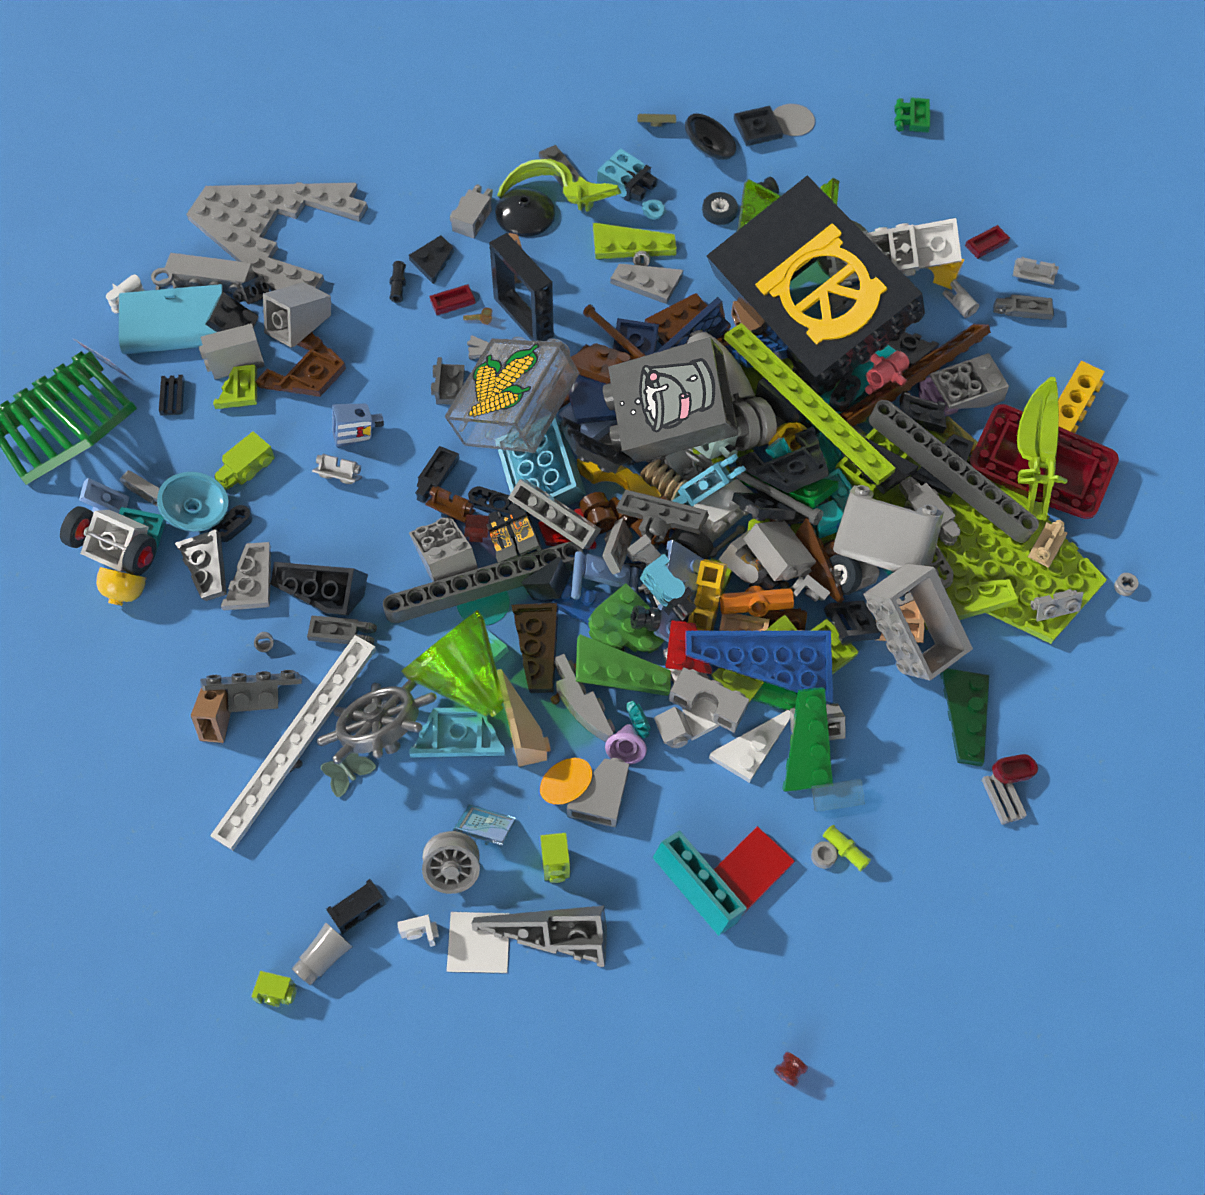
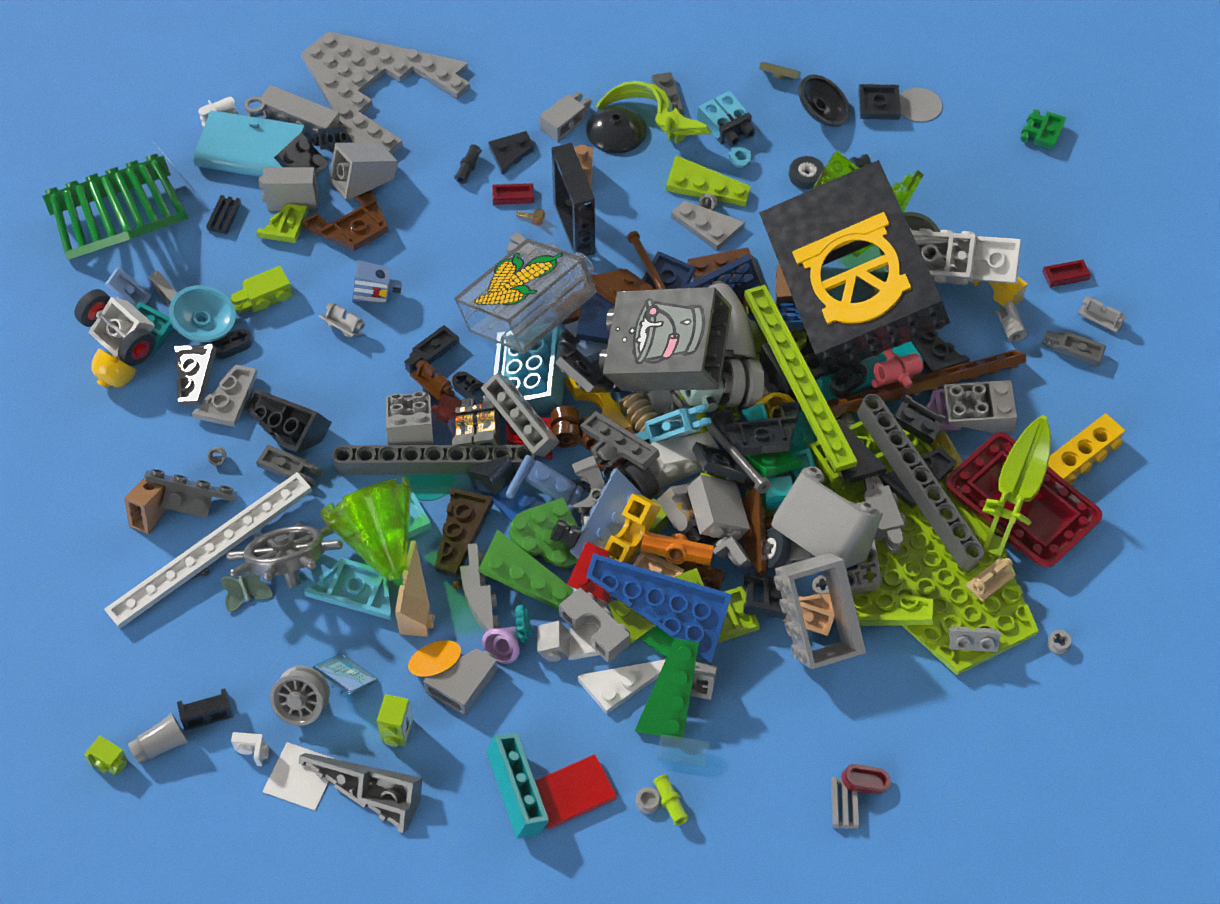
camera: 20 degrees right, 5 degrees down
dark grey bracket [431,357,465,405] -> none
light grey hinge [602,518,633,575] -> none
medium azure hips [640,554,697,622] -> none
dark green wing [940,668,989,767] -> none

